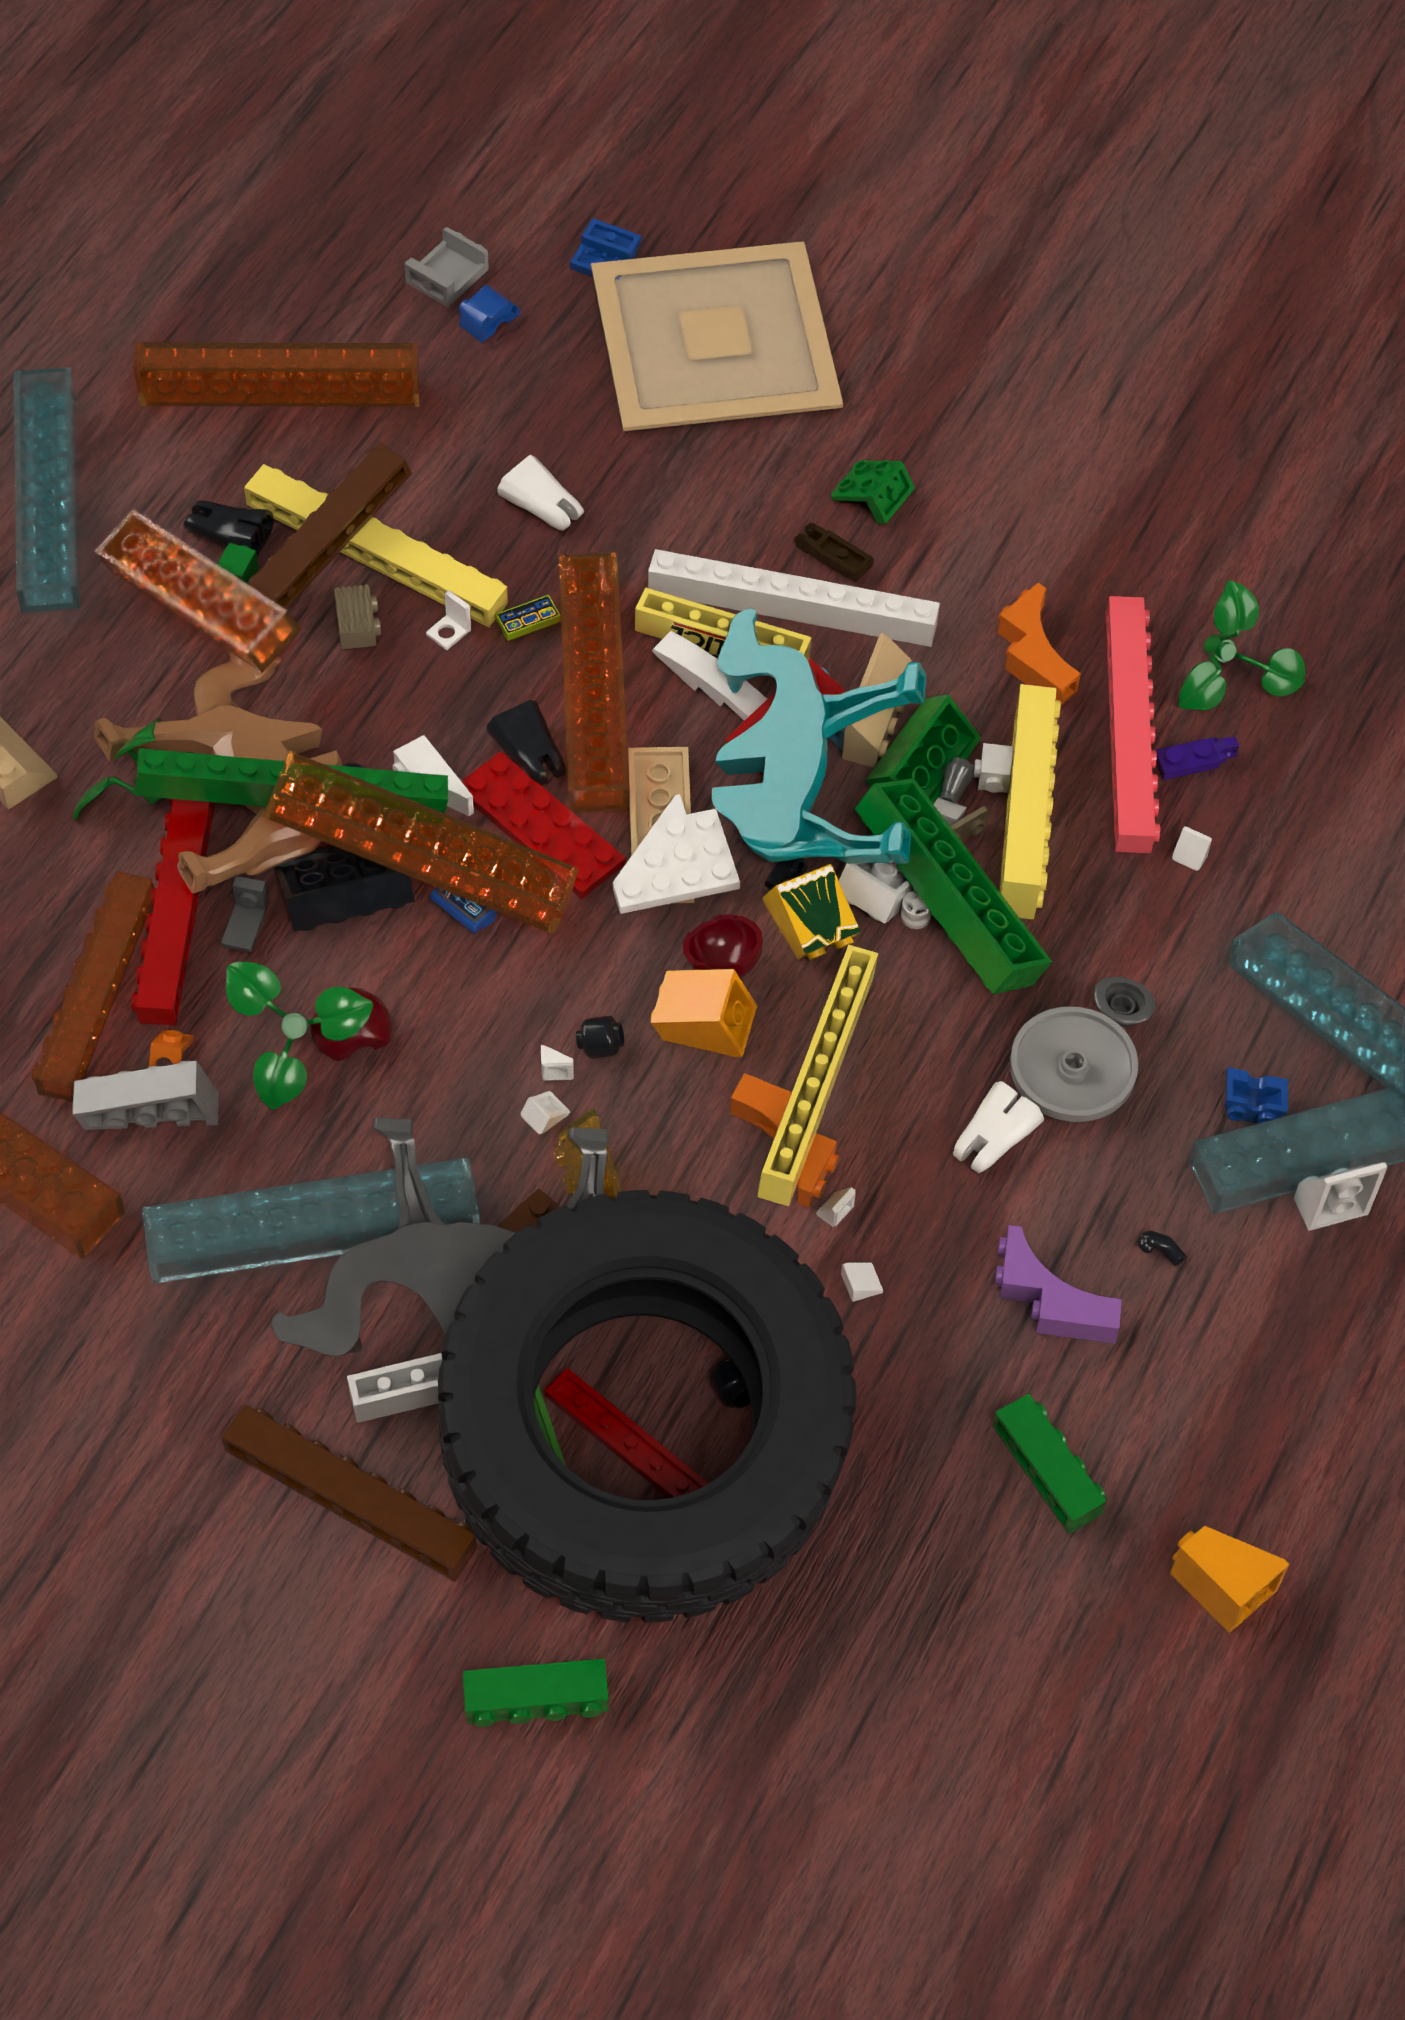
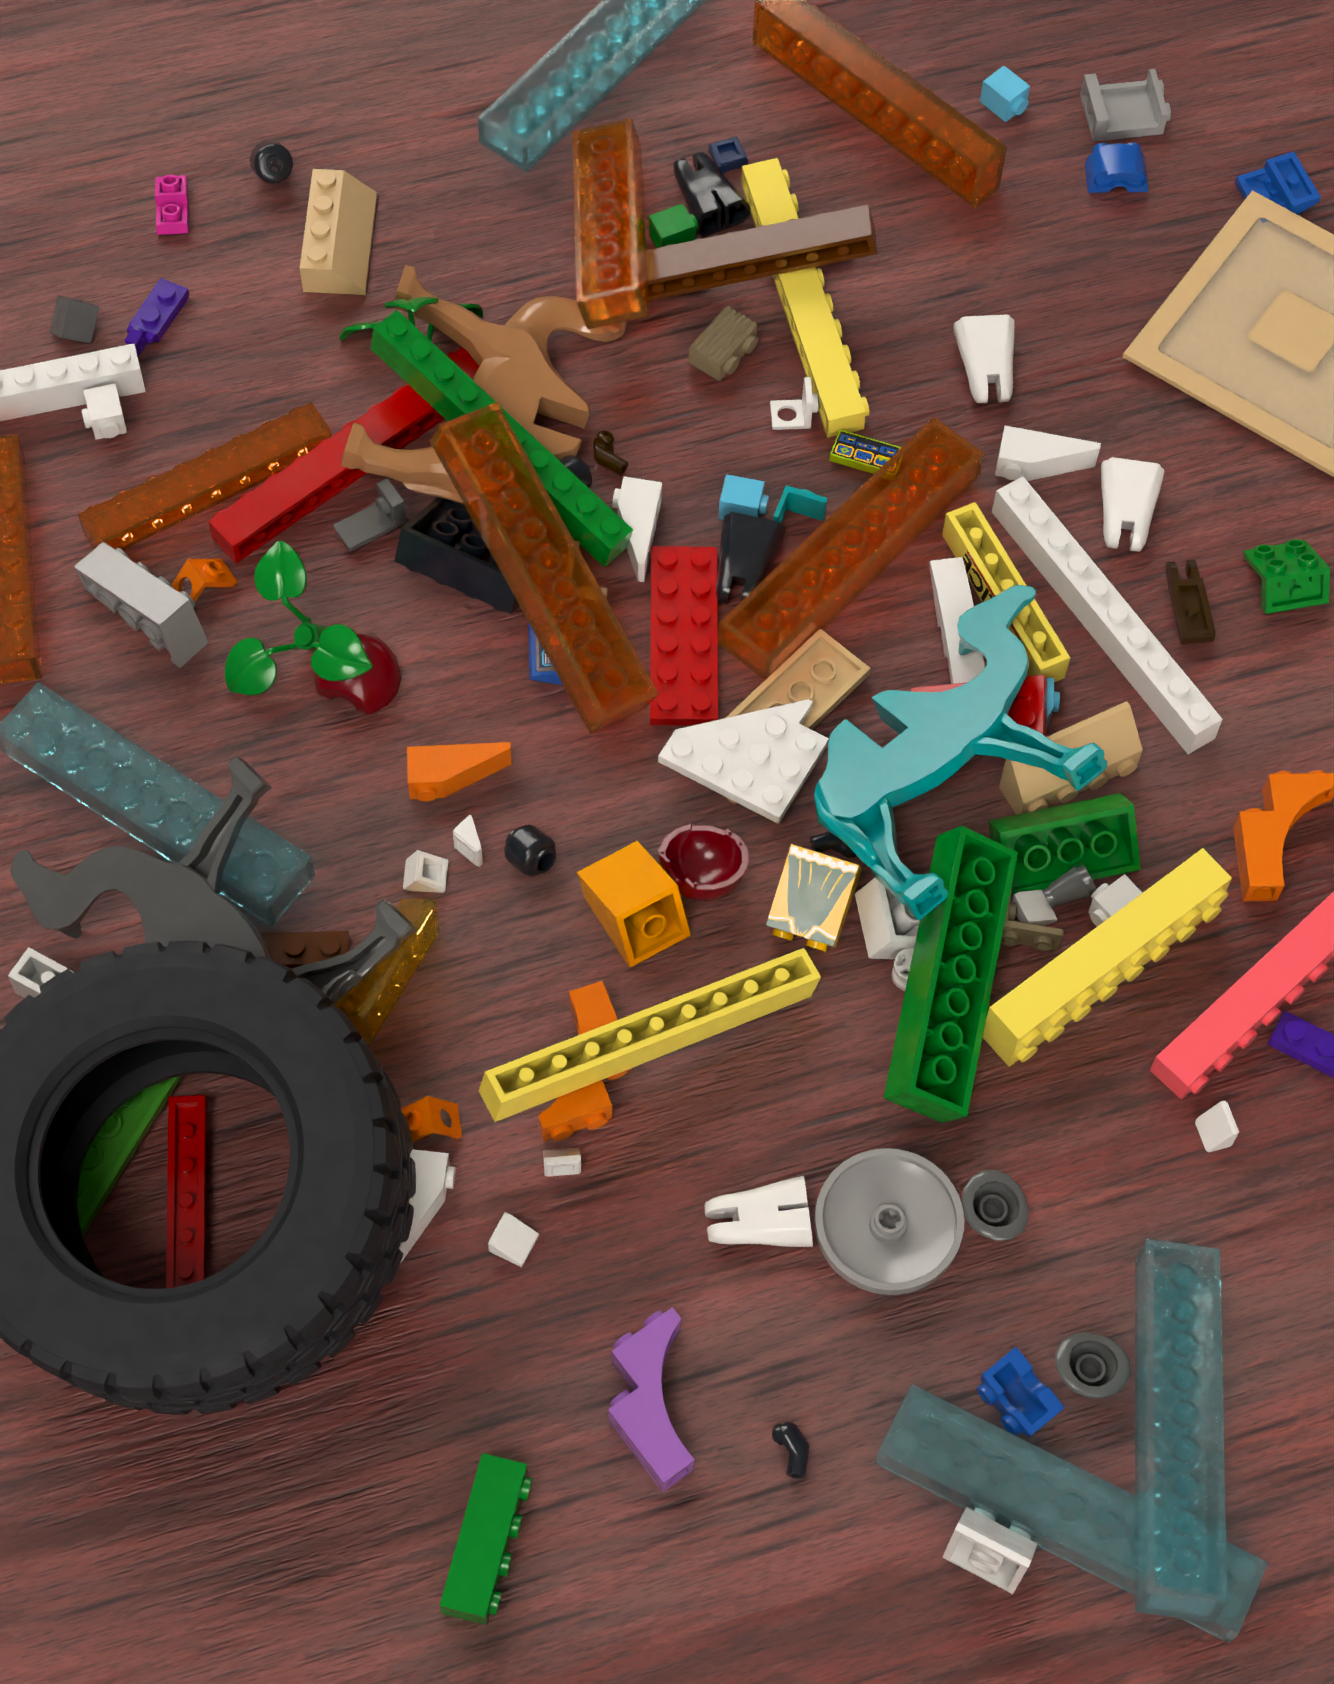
camera: 45 degrees right, 5 degrees up
none -> orange slope [407,742,512,802]
none -> dark brown arm [593,430,628,476]
none -> dark blue tile [708,136,748,173]
none -> medium azure brick [718,474,769,520]
none -> teal bracket [773,485,828,525]
none -> medium azure brick [980,66,1030,122]
none -> white slope [995,426,1101,481]
none -> dark grey hat [1055,1332,1131,1399]
none -> white piece [1101,457,1164,552]

